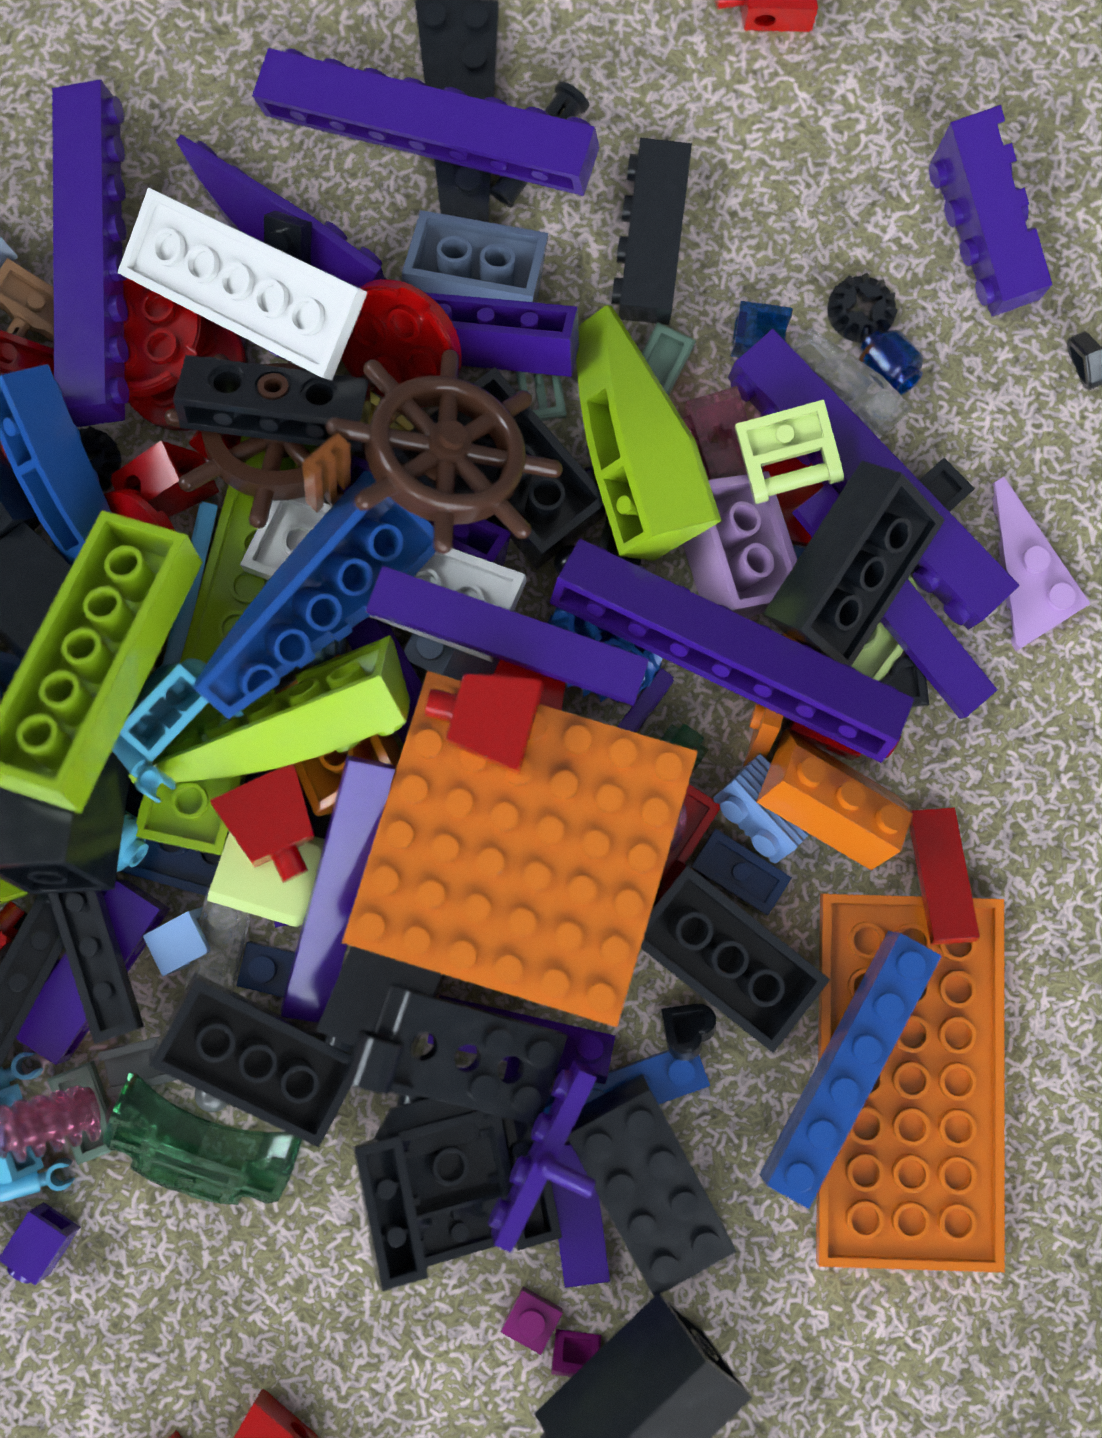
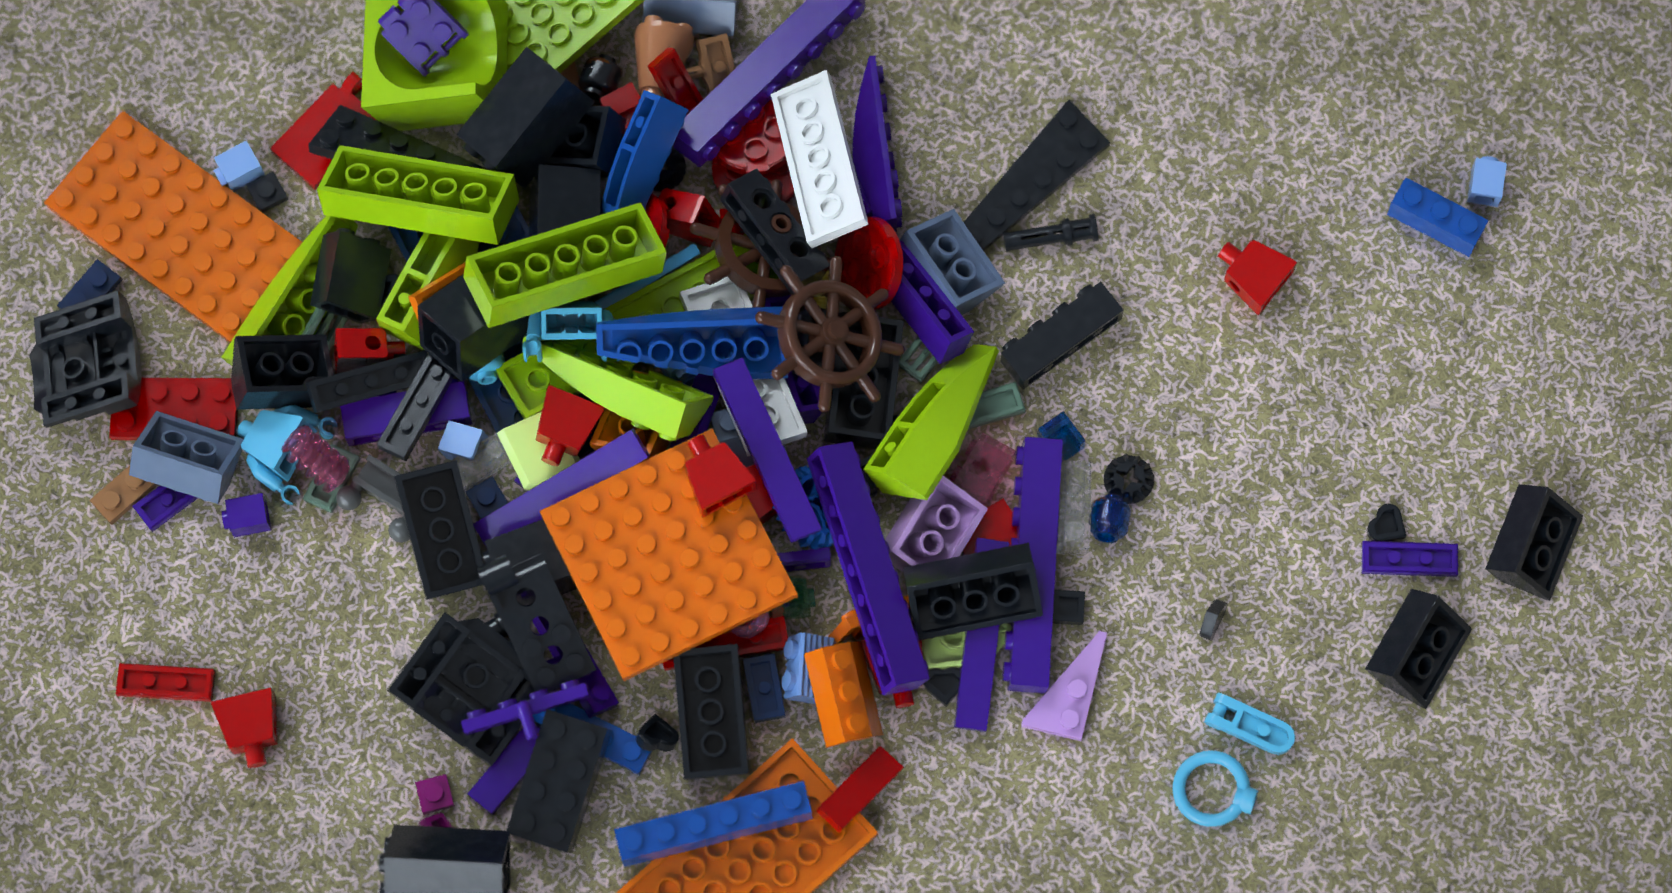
camera: 45 degrees right, 10 degrees down
clear green windscreen [102,1072,302,1205] -> none
dark purple brick [252,48,600,196] -> none
black plate [264,210,312,265] -> none
dark orange tile [303,433,351,513] -> none
yellowish green plate [735,400,844,504] -> none
dark purple wedge [929,105,1053,317] -> none

